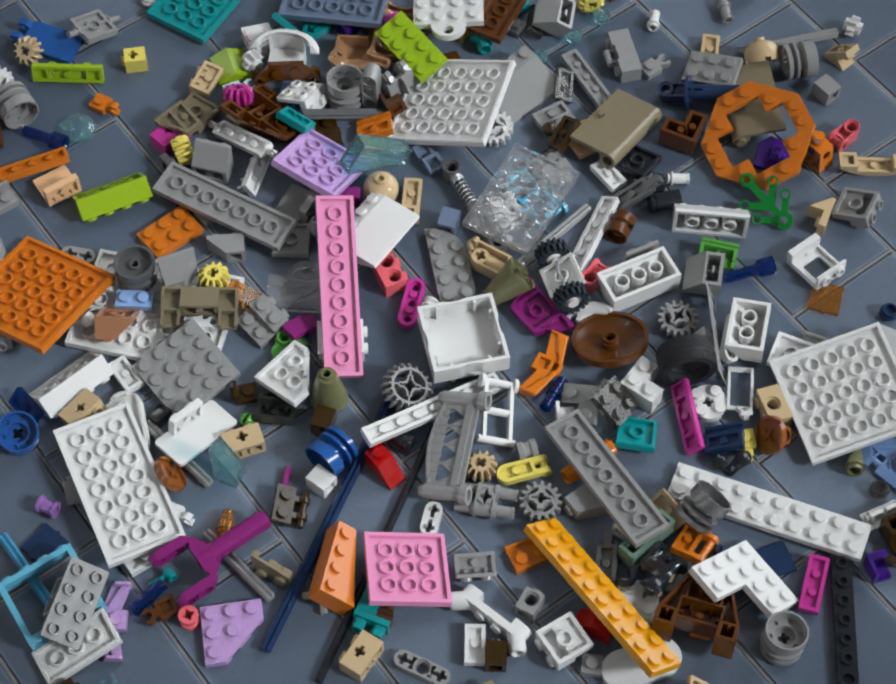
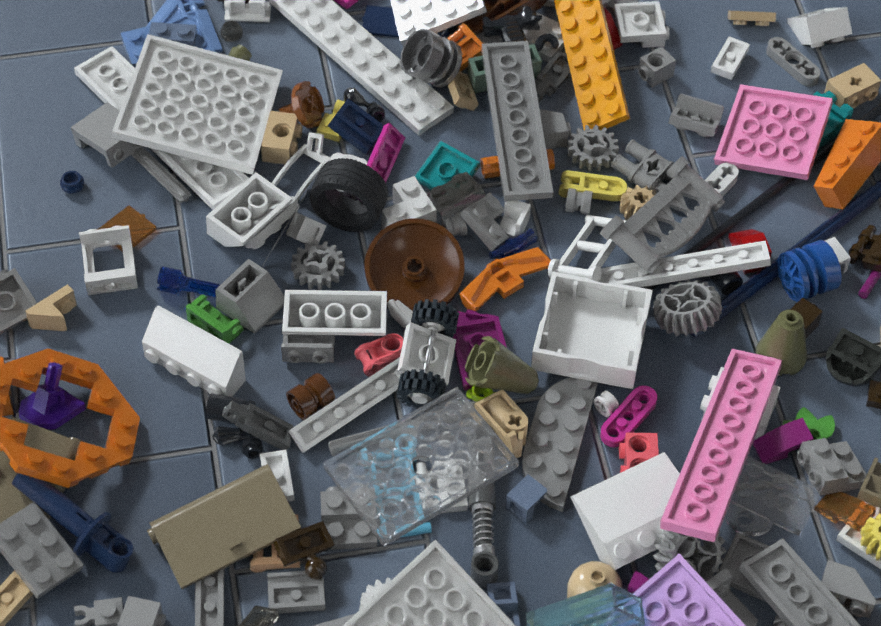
camera: 155 degrees left, 5 degrees down
white plate [254,340,310,407] -> none
tan plate [402,177,423,225] -> none
white plate [450,584,532,657] -> none
dark brown brick [485,638,507,672] -> none
orange plate [504,537,549,575] -> none
black plate [615,145,662,179] -> none
reddish brown brick [659,110,708,155] -> none
white pin [666,171,690,186] -> none
green plant [739,173,793,230] -> none

